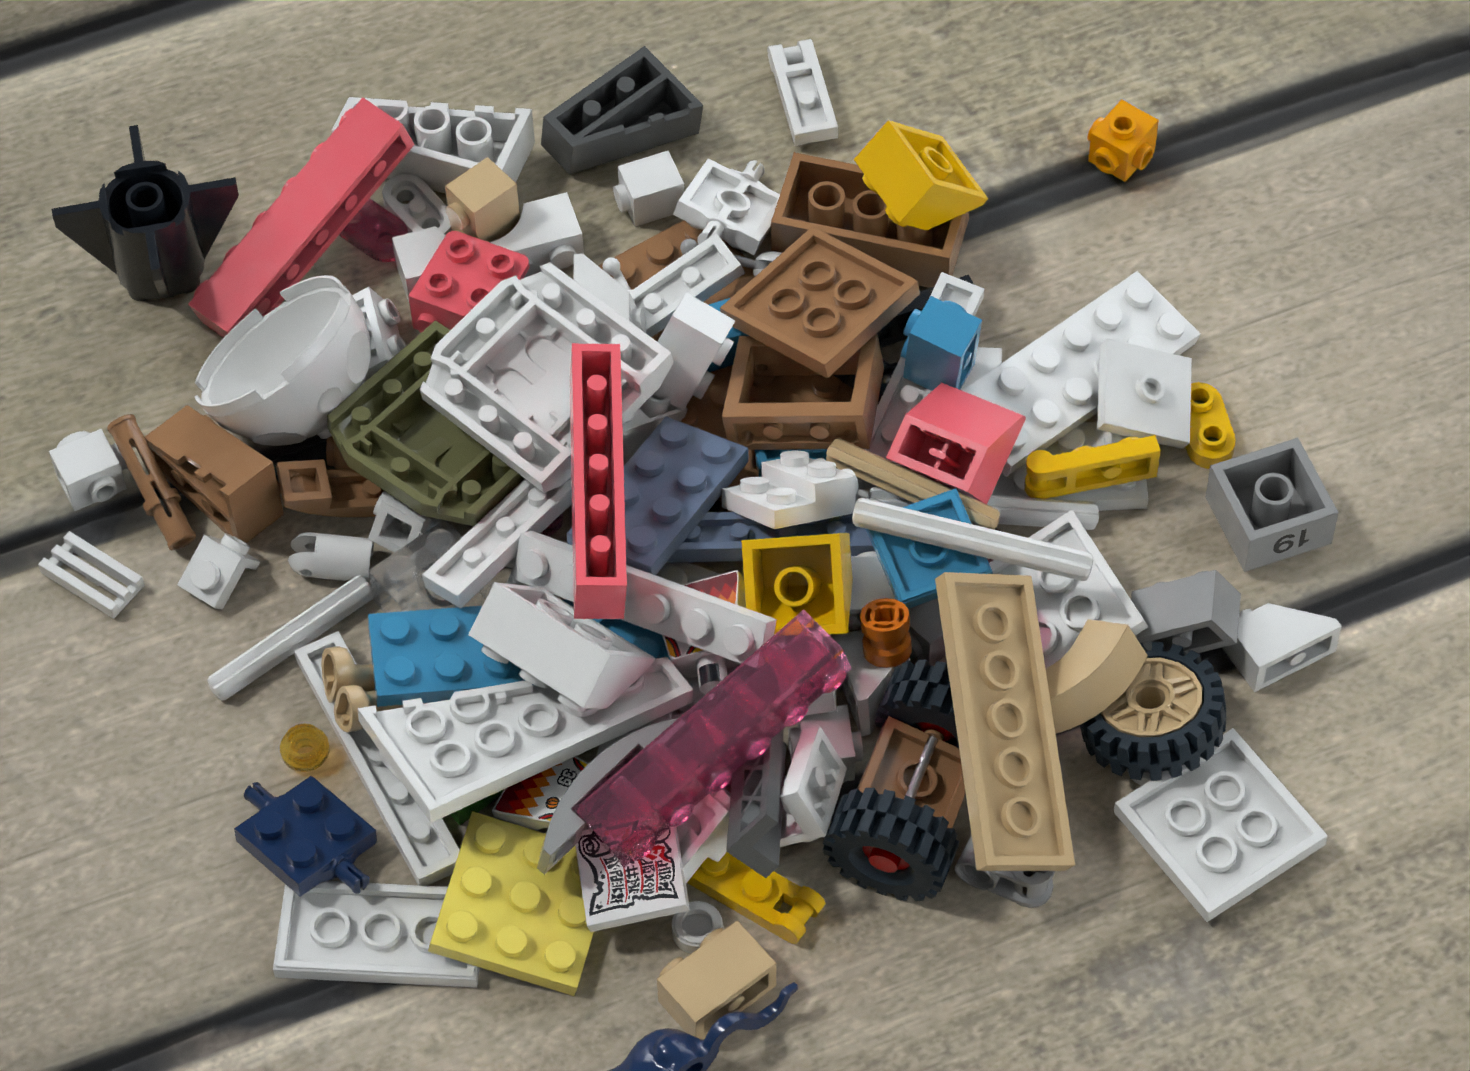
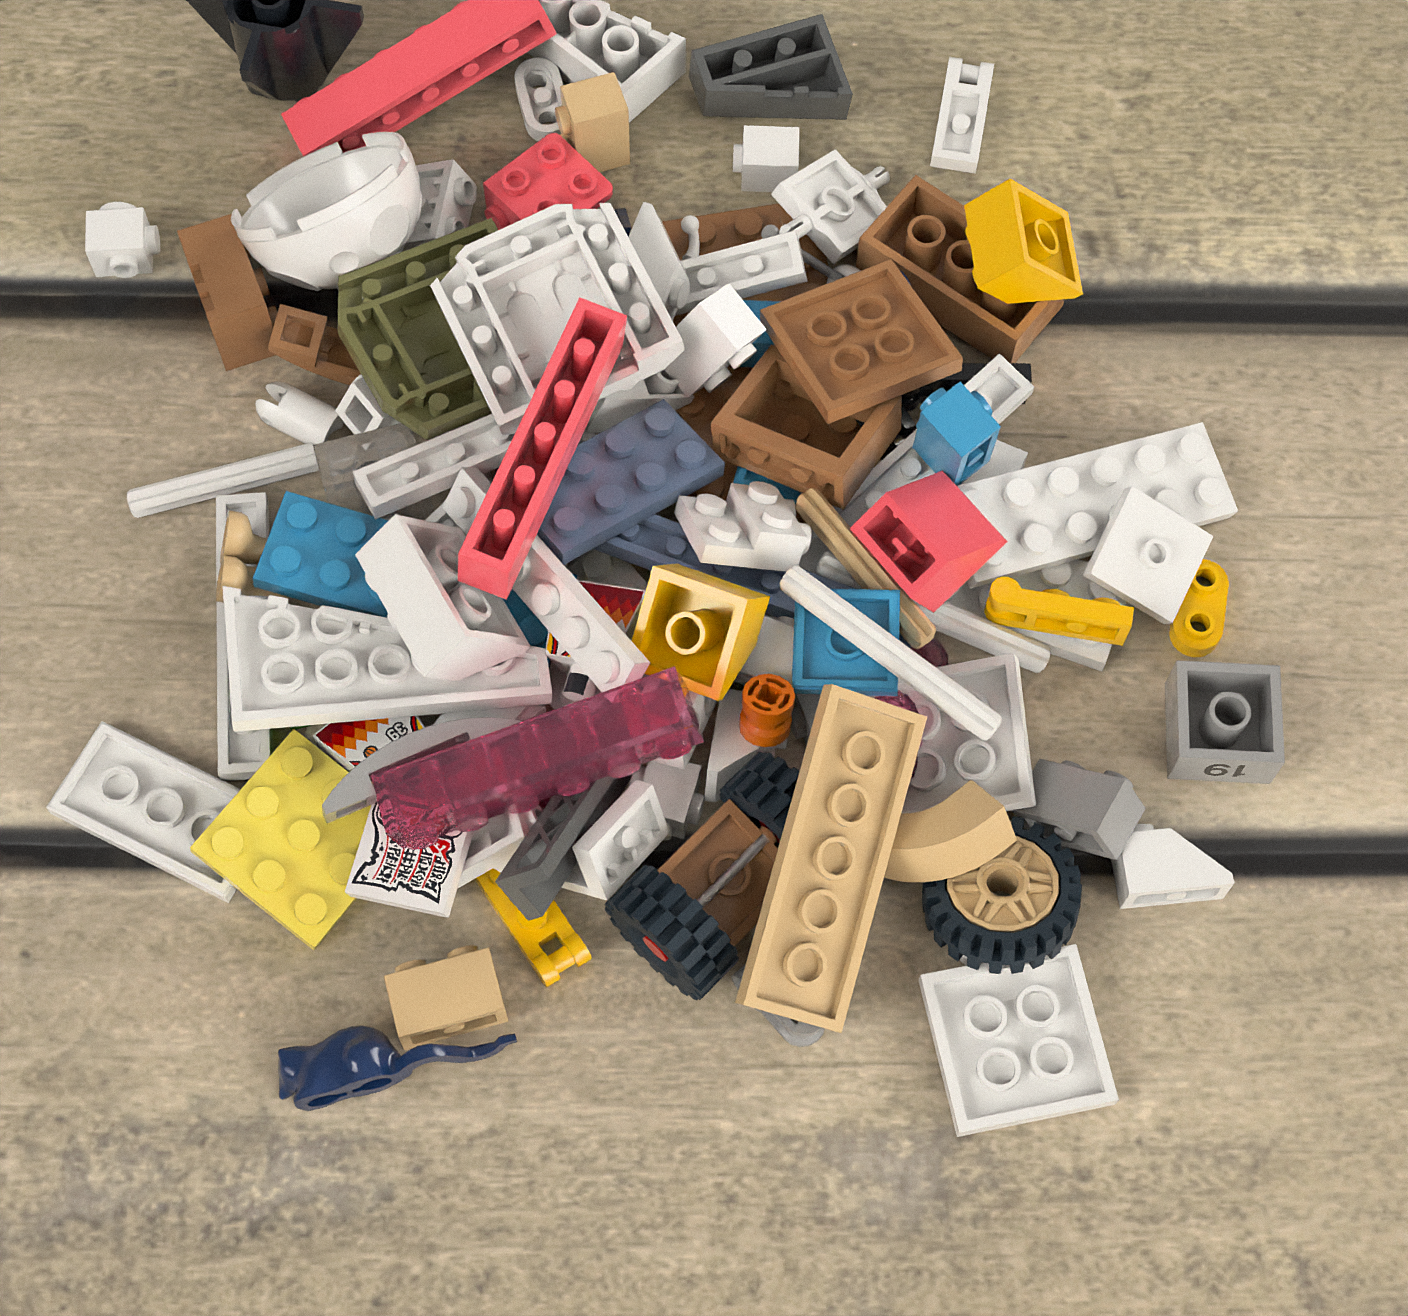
camera: 20 degrees right, 10 degrees up
white tile [38,531,145,619] -> none
medium nougat pin [107,414,197,550] -> none
white bracket [177,533,260,610] -> none
dark blue plate [234,775,377,897] -> none
clear yellow plate [280,723,330,772] -> none
clear pink plate [339,198,408,262] -> none
white arch [392,192,584,305] -> none
white tile [672,901,723,954] -> none
light orange brick [1087,99,1159,182] -> none

